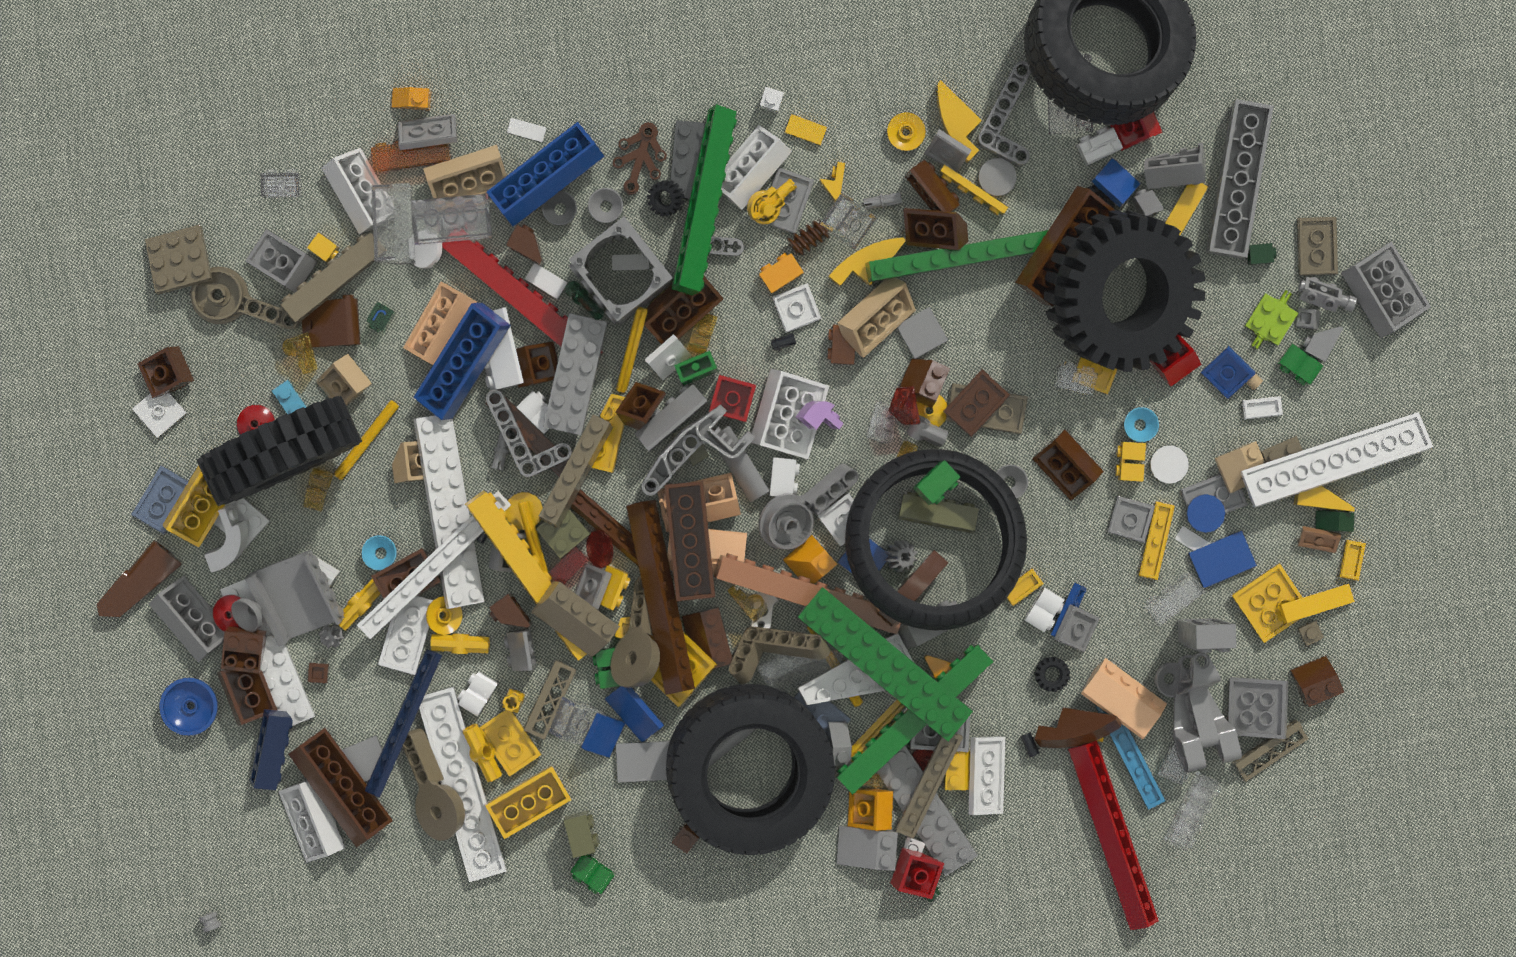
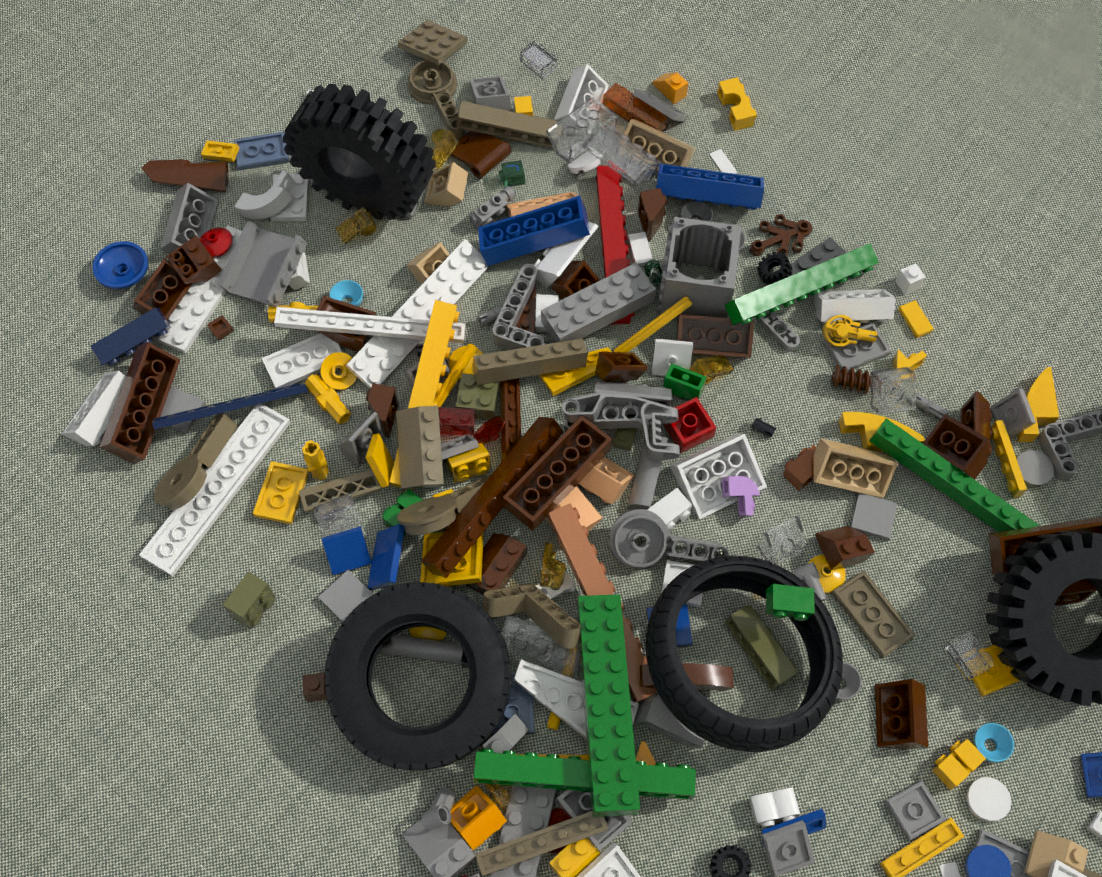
camera: 45 degrees right, 25 degrees down
reddish brown slope [137,346,194,398] -> none
yellow slope [163,465,225,547] -> none
light grey piece [231,598,262,632] -> none
light grey gear [319,624,344,648] -> none
yellow axle [334,400,399,480] -> none
white brick [457,671,499,717] -> none
yellow piece [462,723,502,782] -> none
yellow brick [484,766,571,839] -> none
green brick [570,854,615,894] -> none
light orange brick [759,253,804,294] -> none
white tile [772,283,822,333] -> none
light orange slope [783,535,837,584] -> none
light grey gear [885,540,918,573] -> none
yellow dish [887,112,926,151] -> none
clear red slope [888,386,921,425] -> none
reddish brown tile [943,369,1010,437] -> none
yellow tile [1007,568,1044,606] -> none
red slope [1150,335,1202,387] -> none
none -> yellow plate [201,140,239,162]
none -> yellow tile [365,433,394,488]
none -> light grey piece [422,787,456,831]
none -> light grey brick [469,186,515,227]
none -> yellow arch [717,77,757,131]

